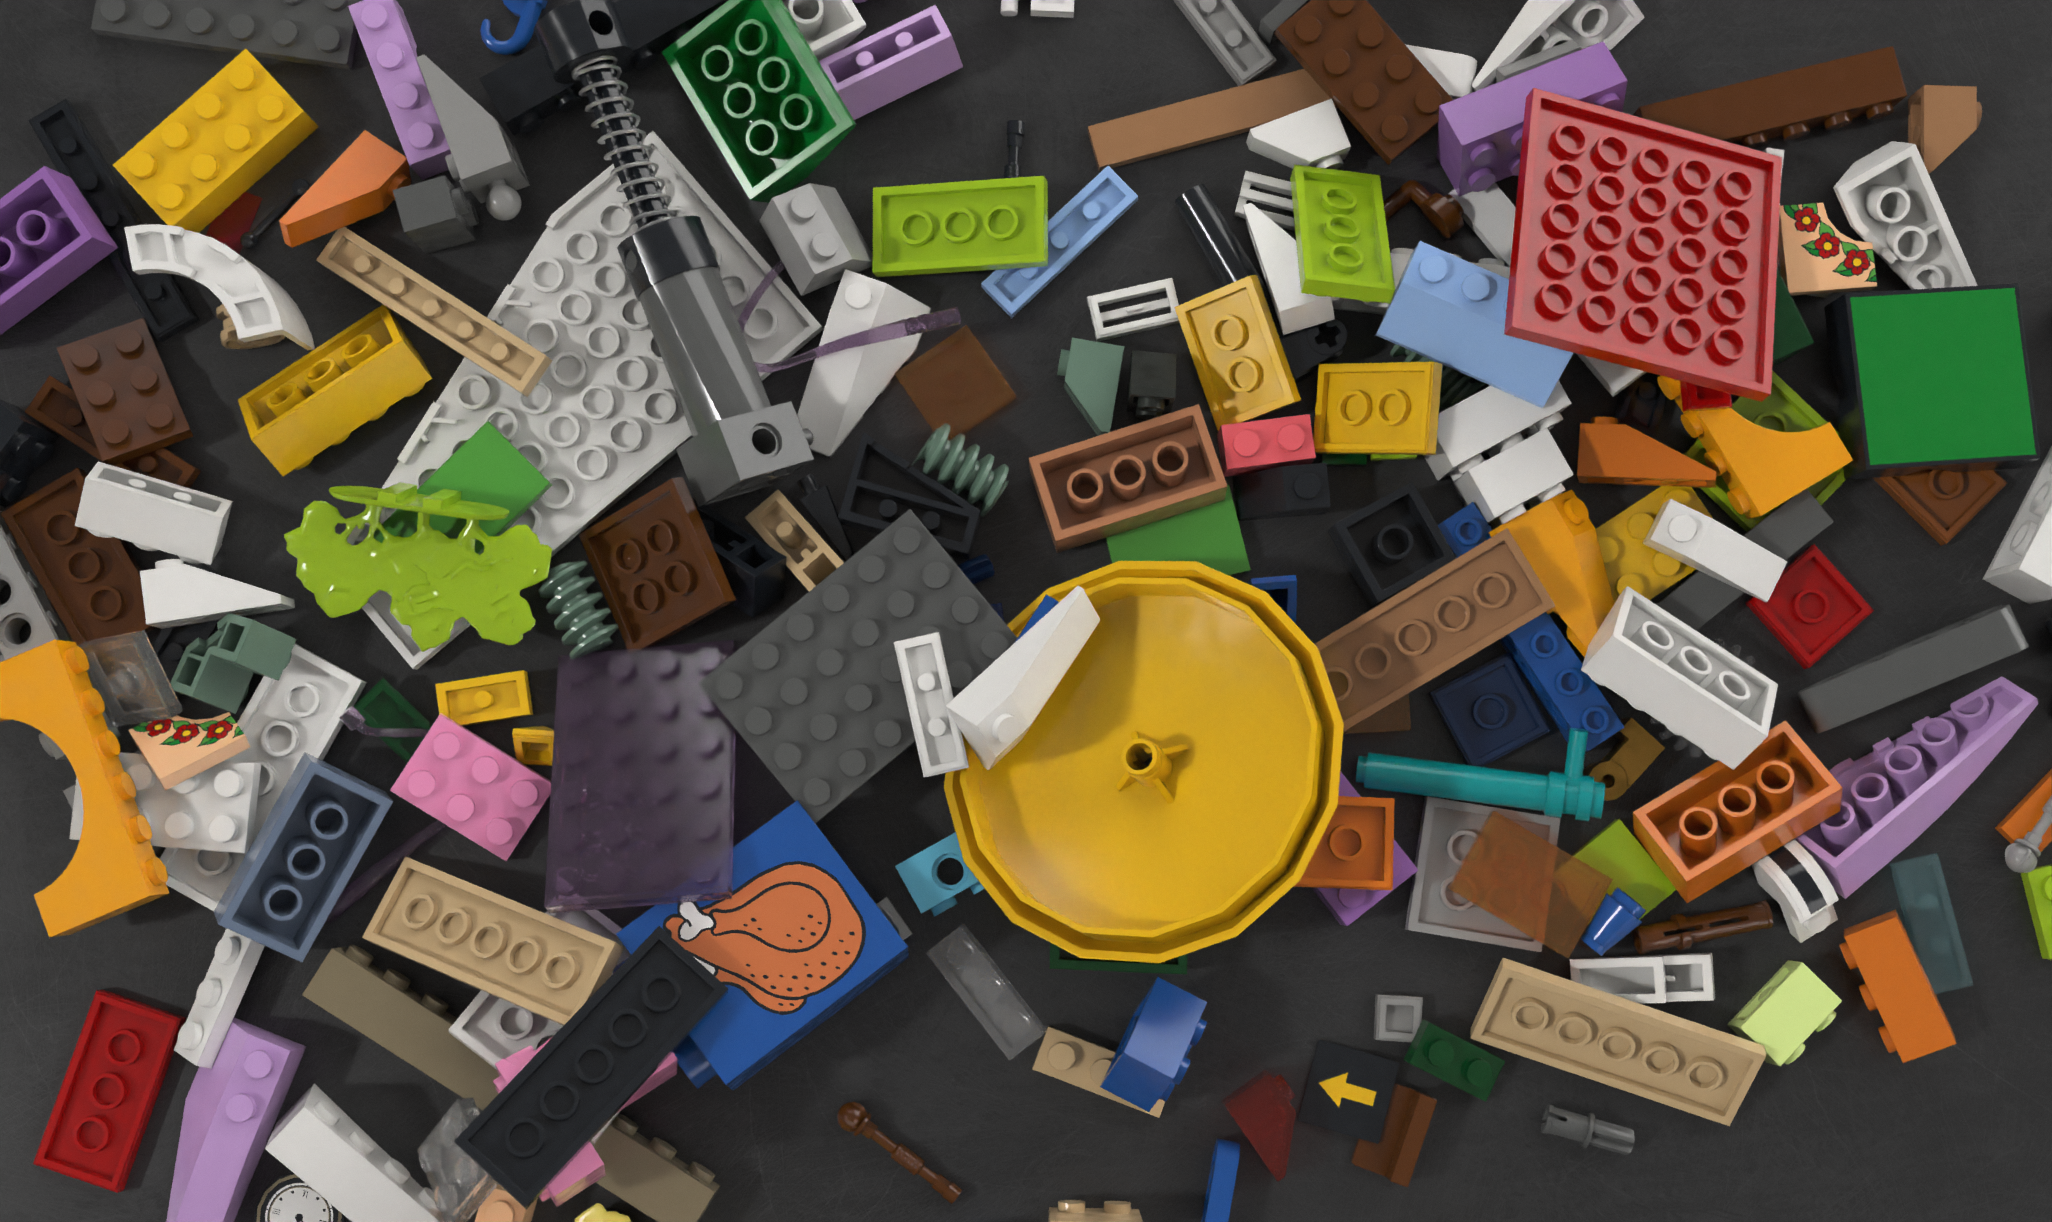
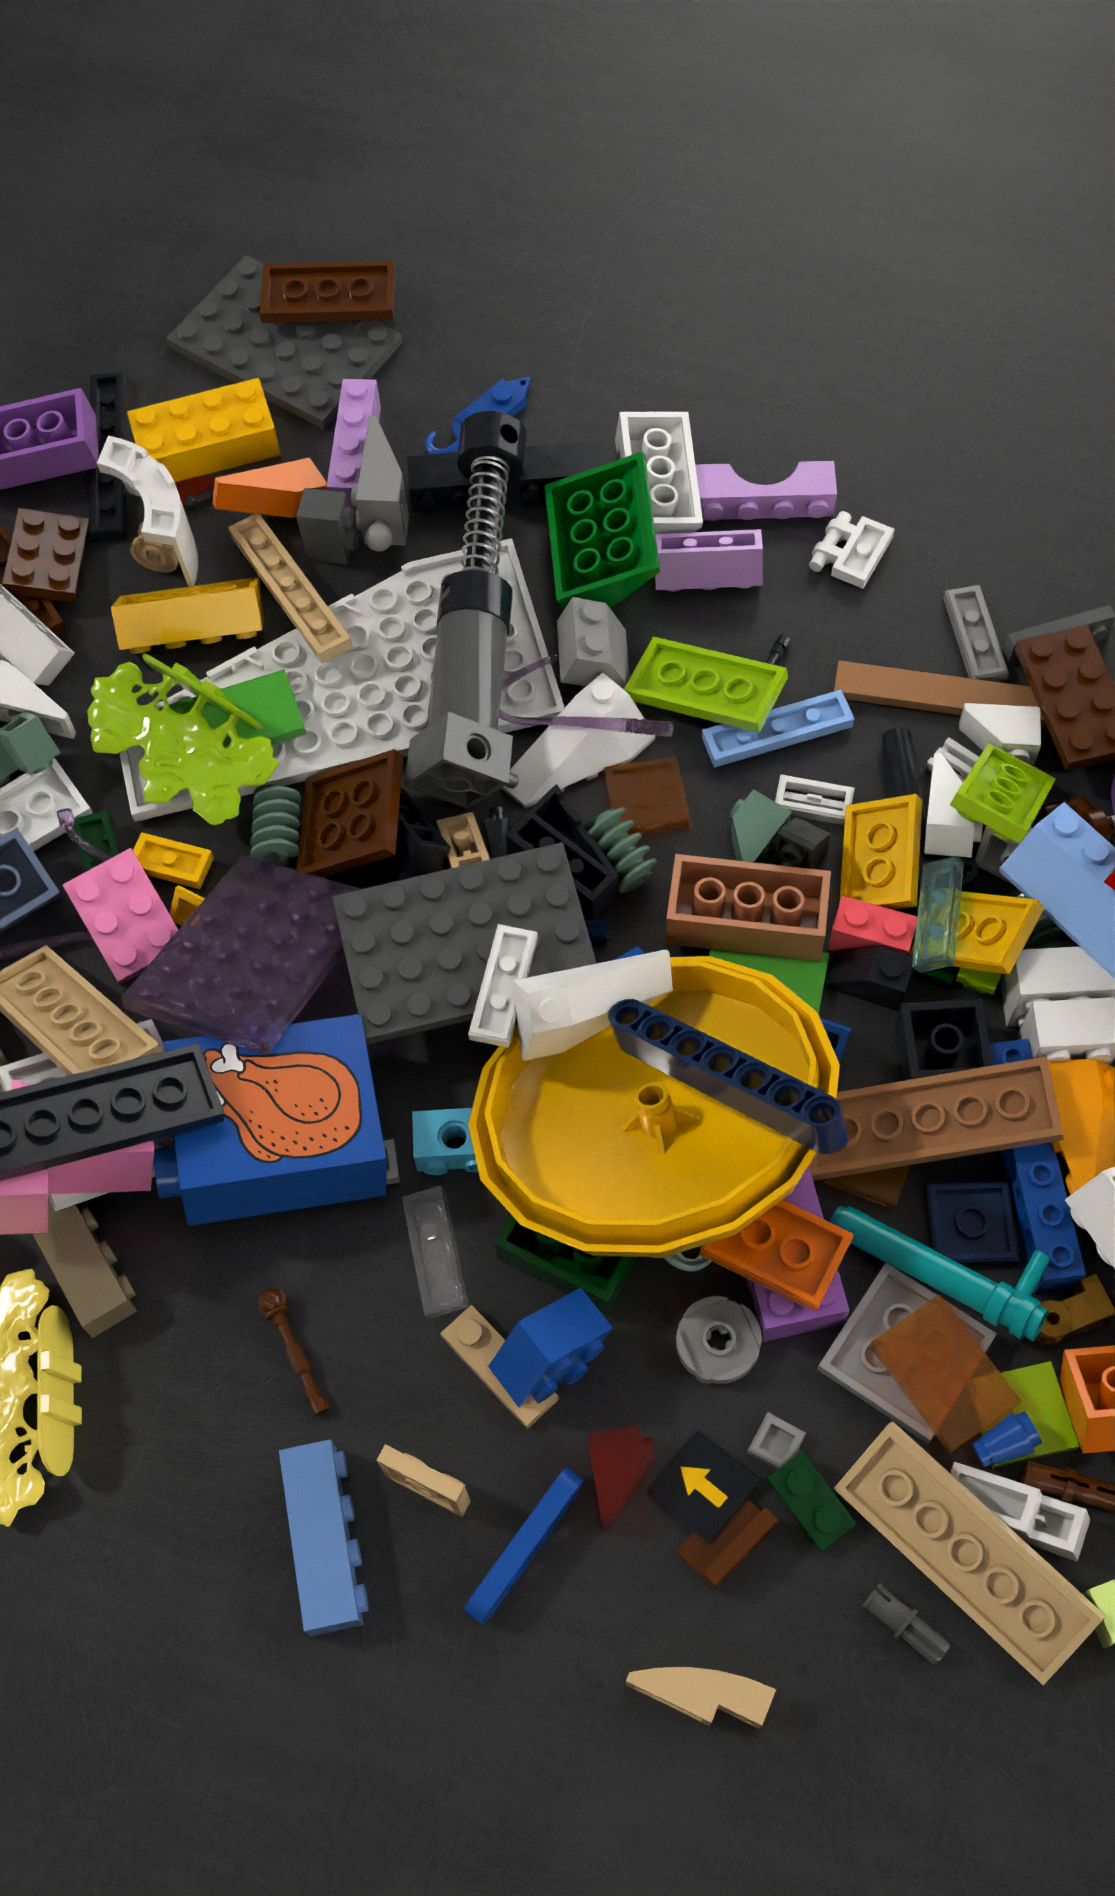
camera: 30 degrees right, 20 degrees down
none -> dark blue beam [608,999,849,1154]
none -> light grey plate [676,1296,762,1384]
none -> clear light blue tile [912,856,964,973]

